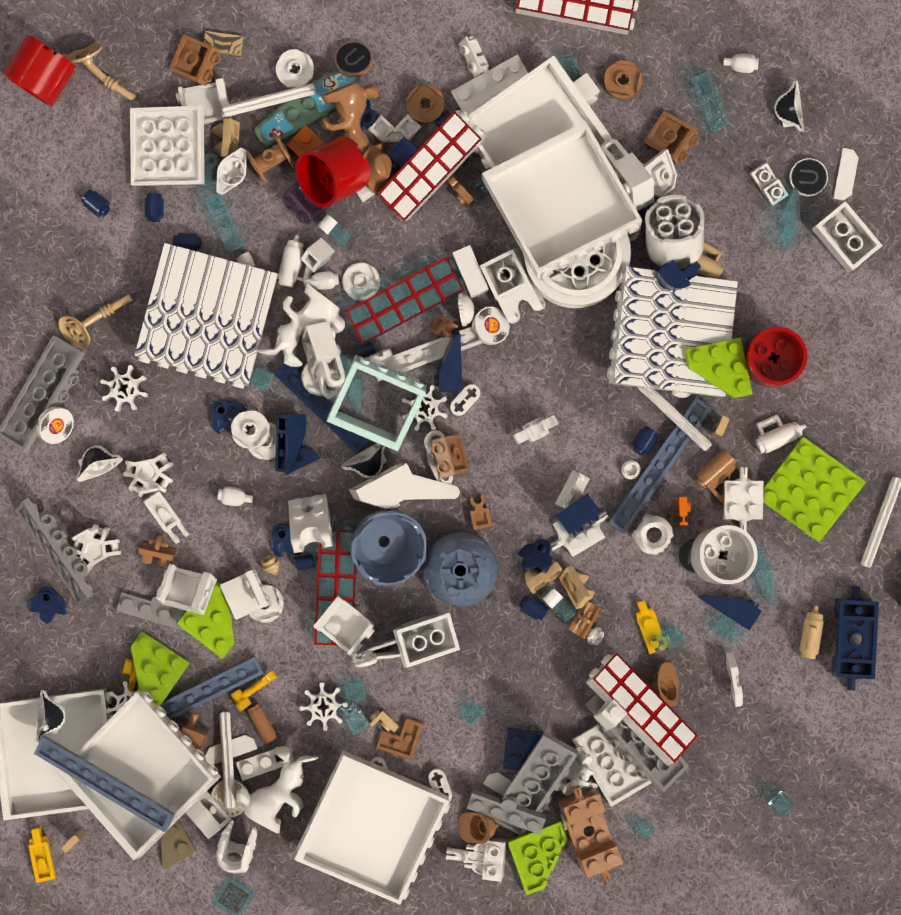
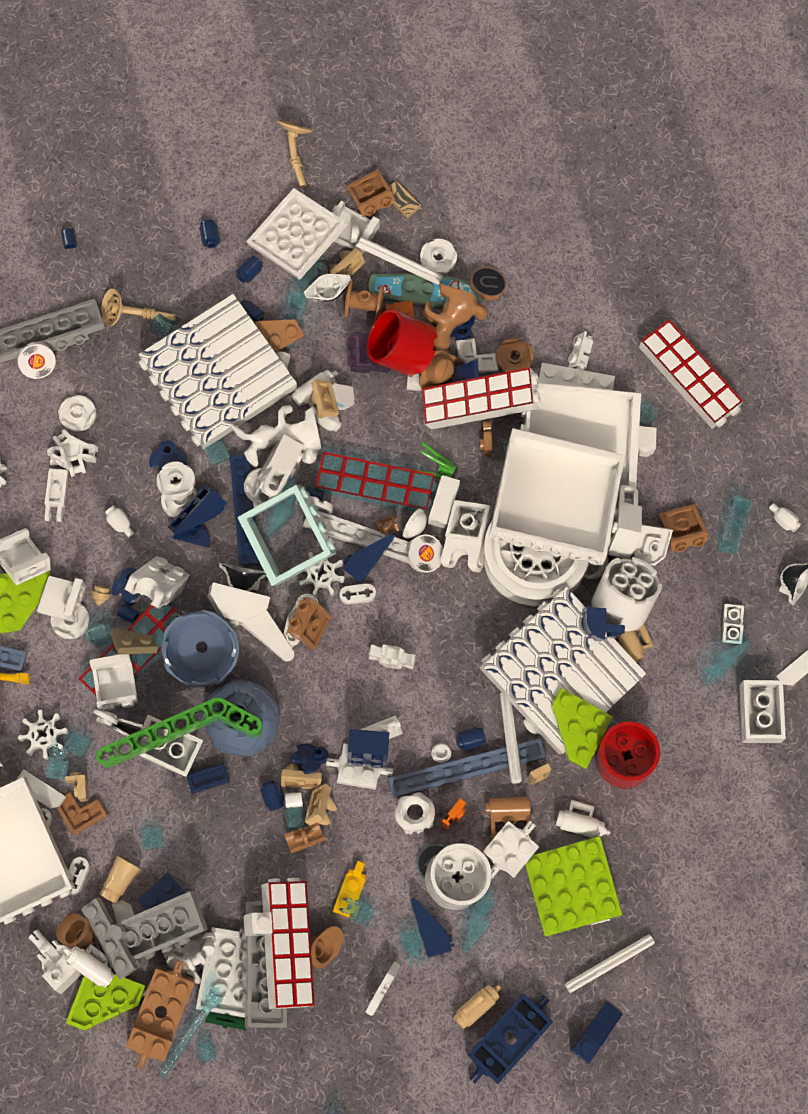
camera: 35 degrees right, 15 degrees down
red brick [2,35,77,107] -> none
white hat [76,446,123,482] -> none
white gear [100,365,148,412] -> none
medium nougat hips [138,535,177,568] -> none
clear light blue leg [316,214,354,249] -> none
white tile [342,262,380,301] -> none
medium nougat plate [470,495,492,530] -> none
white plate [587,627,604,646] -> none
medium nougat plate [604,60,642,100] -> none
black tile [789,158,828,197] -> none
none -> white piece [17,769,66,809]
none -> white tile [58,395,96,432]
none -> white piece [64,944,114,987]
none -> clear light blue head [85,619,114,647]
none -> bright green beam [96,697,263,768]
none -> tan plant [100,855,141,904]
none -> dark tan wing [110,628,158,655]
none -> clear light blue plate [150,314,174,339]
none -> clear light blue piece [159,990,223,1078]
none -> dark blue plate [186,763,230,795]
none -> dark green pin [205,1011,246,1031]
none -> medium nougat wing [255,319,305,353]
none -> tan tile [311,379,339,418]
none -> white tile [350,225,359,244]
none -> bright green plant [417,442,457,479]

